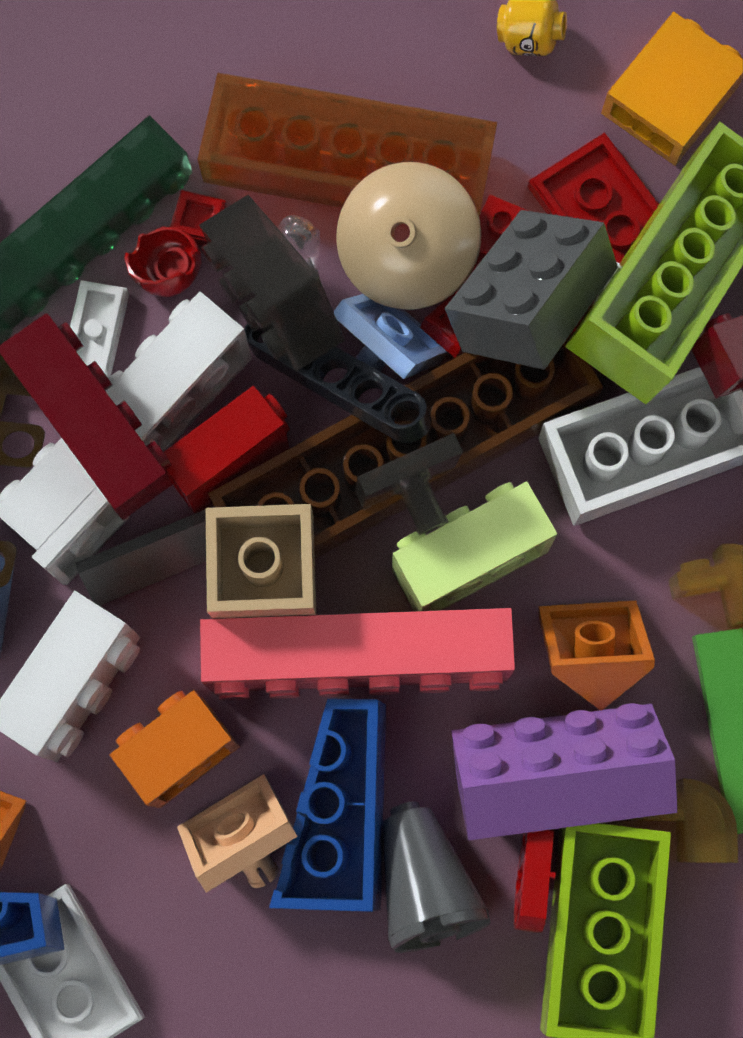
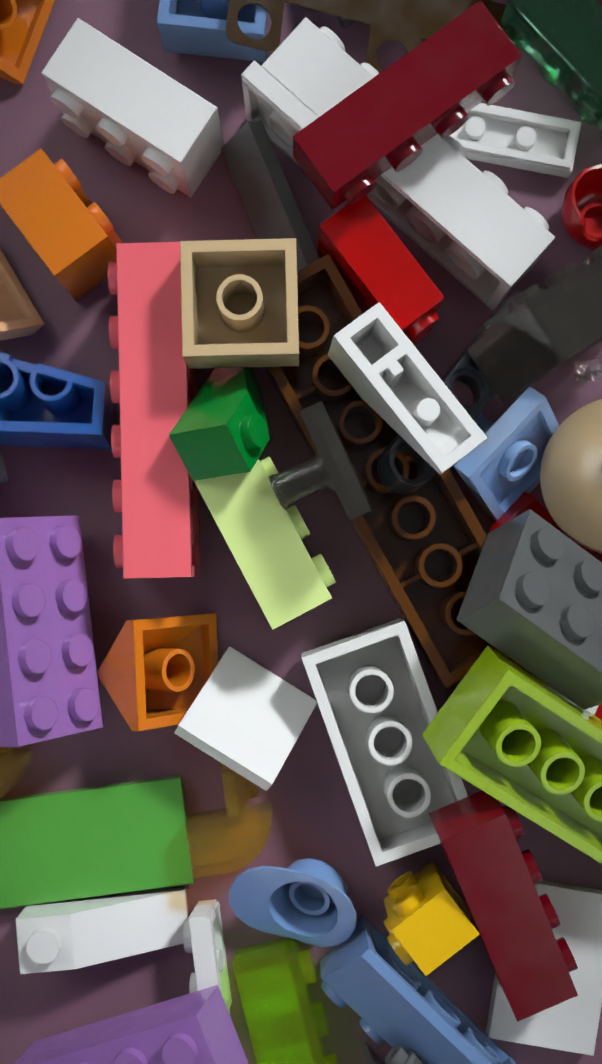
camera: 90 degrees right, 10 degrees up
none -> green slope [169,367,270,481]
none -> white tile [174,646,317,791]
none -> white slope [328,302,487,475]

